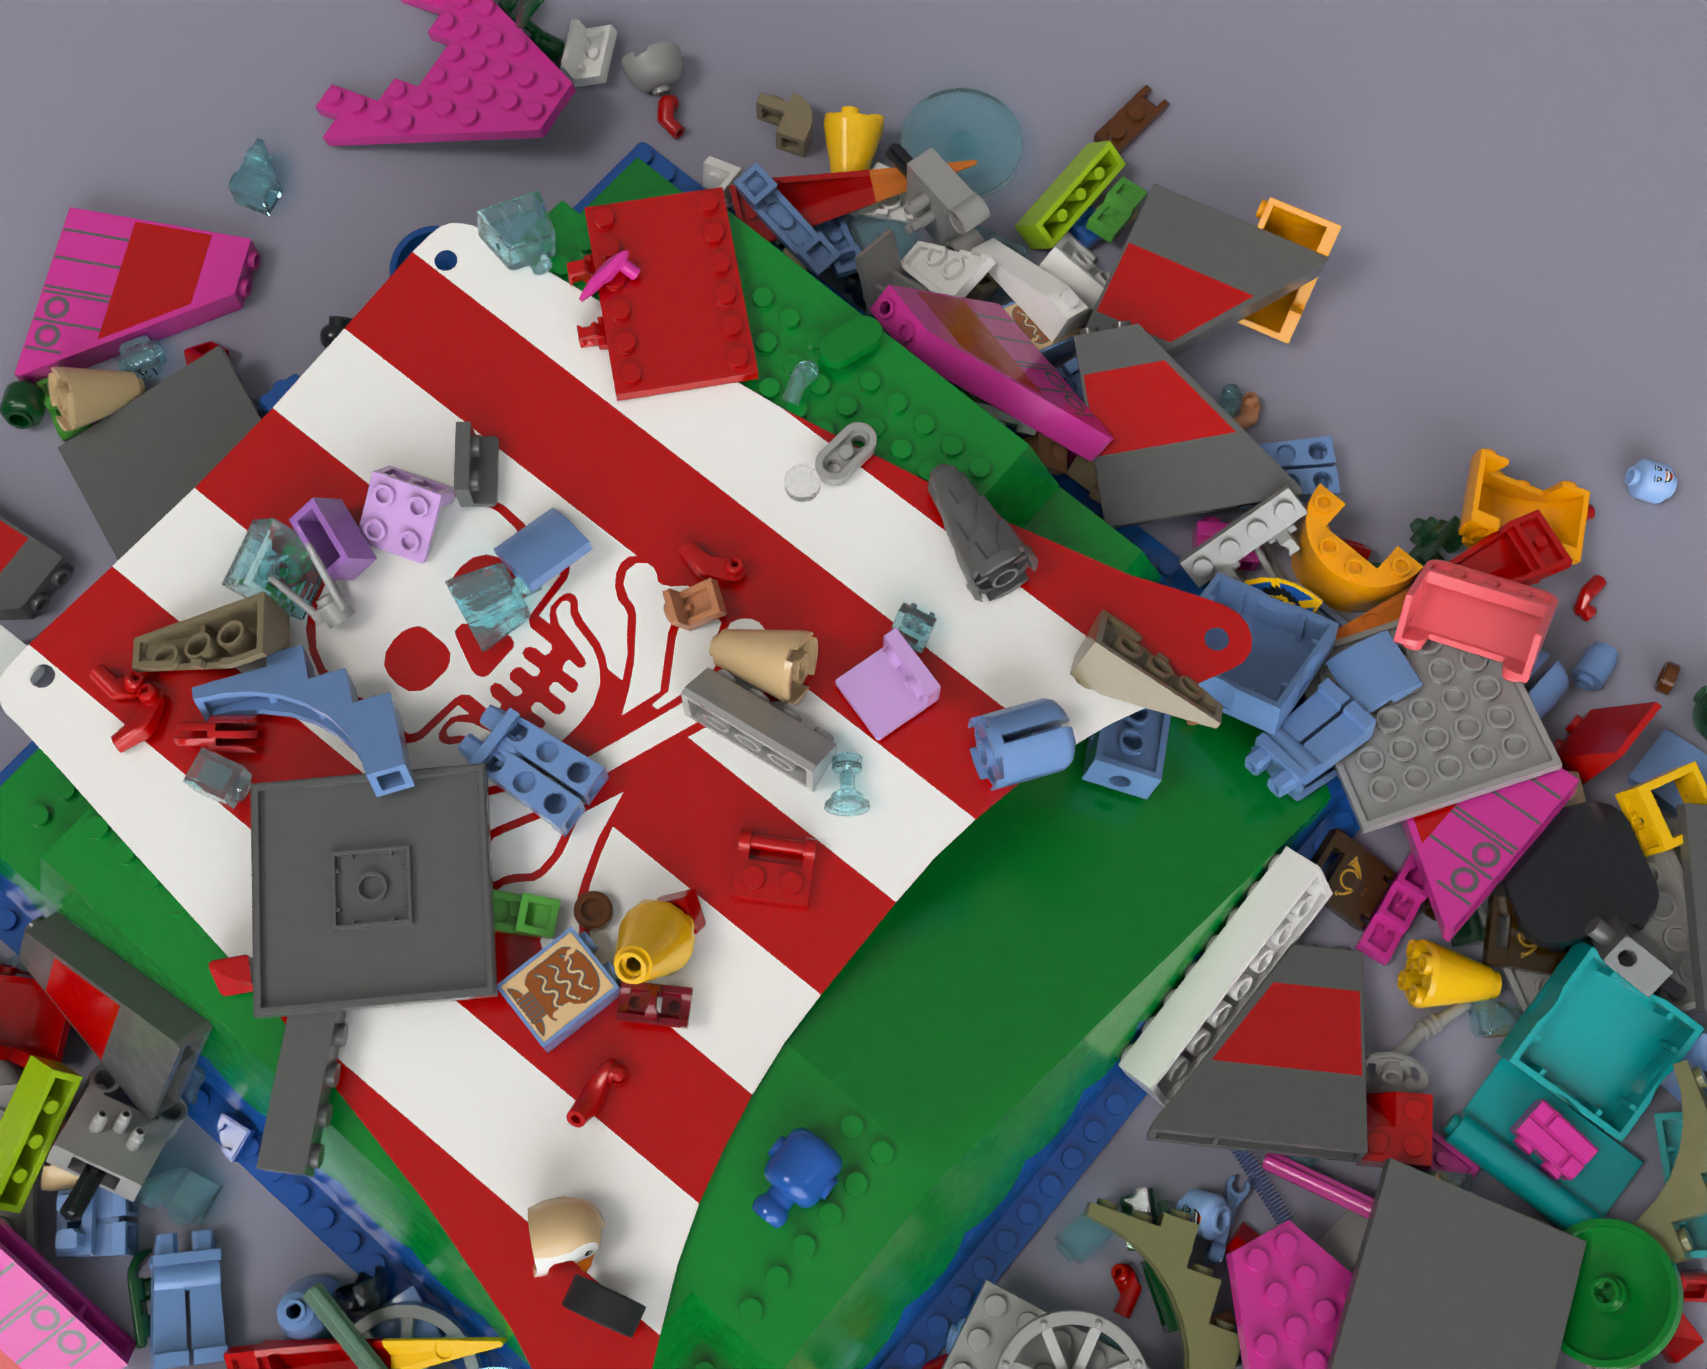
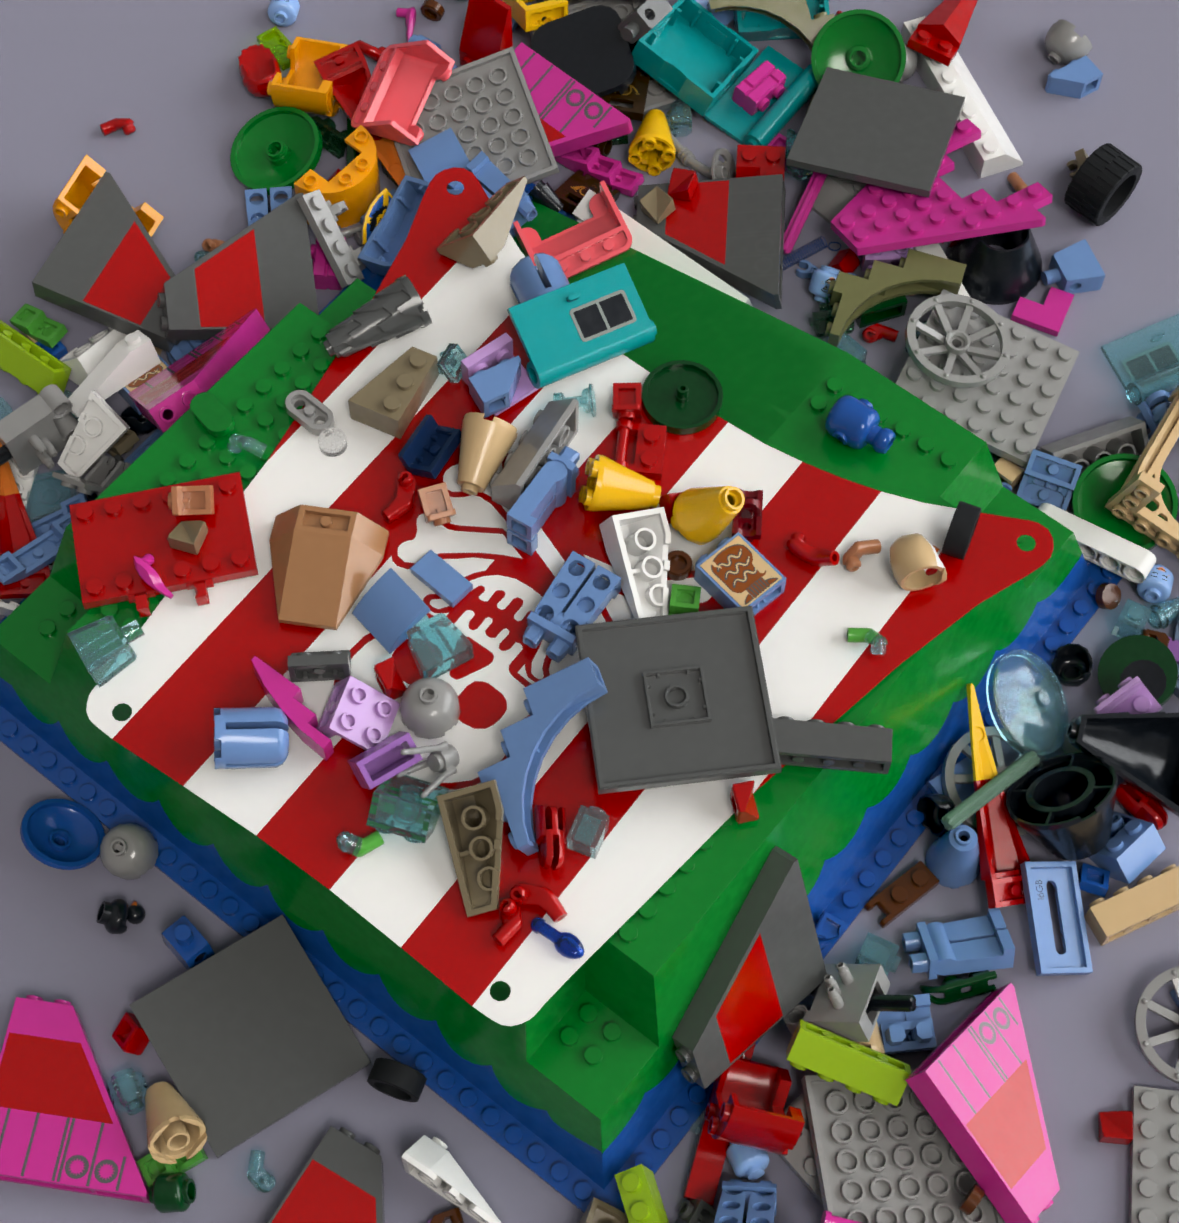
camera: 90 degrees left, 10 degrees down
none -> red arm [100,118,136,136]
none -> dark tan slope [167,520,208,555]
none -> nougat bracket [168,485,214,515]
none -> medium blue cylinder [214,707,289,769]
none -> green dish [230,106,323,195]
none -> red hair [238,44,281,98]
none -> clear light blue arm [247,1150,276,1193]
none -> dark pink slope [251,656,334,761]
none -> clear neon green plate [256,26,292,71]
none -> medium nougat wedge [269,505,389,630]
none -> arm [336,831,384,857]
none -> dark tan wedge [348,346,439,439]
none -> red slope [374,657,407,700]
none -> dark pink bar [396,7,416,42]
none -> dark blue bracket [398,414,461,479]
none -> light grey cylinder [400,677,460,739]
none -> medium blue tile [410,550,473,608]
none -> medium blue slope [468,356,521,418]
none -> teal door [507,263,657,389]
none -> medium blue hips [507,446,580,556]
none -> coral windscreen [513,180,632,279]
none -> black cone [529,180,565,212]
none -> clear blue piece [530,917,585,959]
none -> yellow cone [579,454,661,512]
none -> white wedge [599,507,671,619]
none -> red bracket [612,383,642,421]
none -> dark tan slope [639,186,676,224]
none -> dark green piece [642,360,723,435]
none -> red slope [668,168,698,201]
none -> nougat arm [842,539,881,572]
none -> arm [847,628,888,655]
none -> reddish brown hinge [864,861,940,928]

